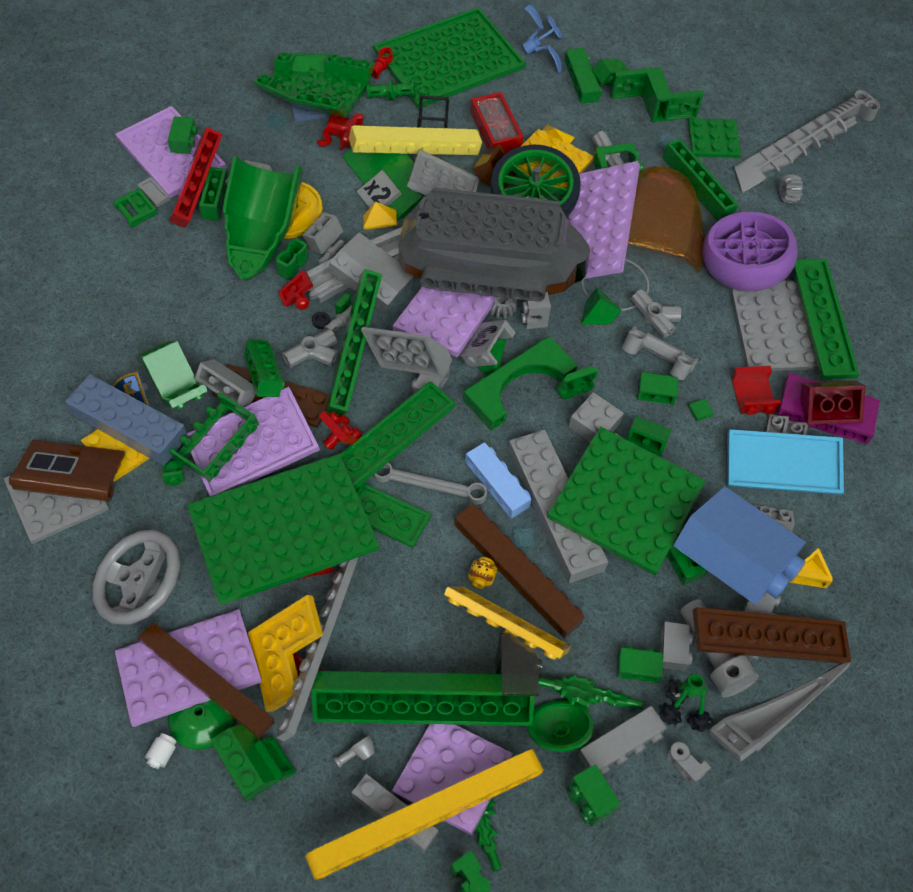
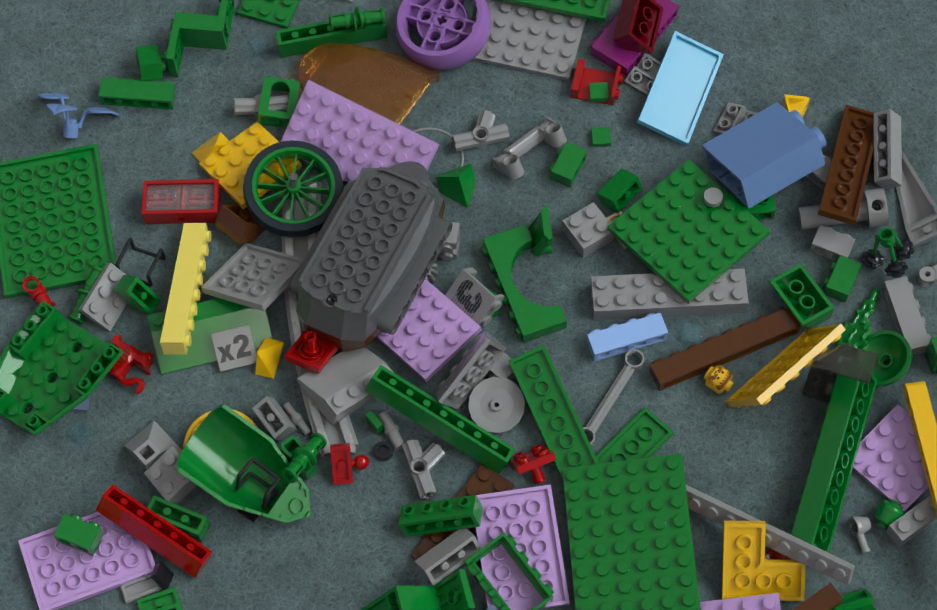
camera: 65 degrees left, 5 degrees up
none -> light grey plate [78,262,127,332]
none -> green brick [114,275,161,315]
none -> light grey slope [124,421,179,471]
none -> black tile [151,561,174,590]
none -> black piece [235,458,280,510]
none -> green piece [281,433,327,484]
none -> red plate [285,330,338,374]
none -> green piece [329,7,385,31]
none -> light grey piece [468,377,525,433]
none -> green tile [589,82,609,102]
none -> light grey tile [703,187,723,207]
none -> green slope [769,263,834,327]
none -> light grey brick [874,109,902,189]
none -> green head [874,498,904,529]

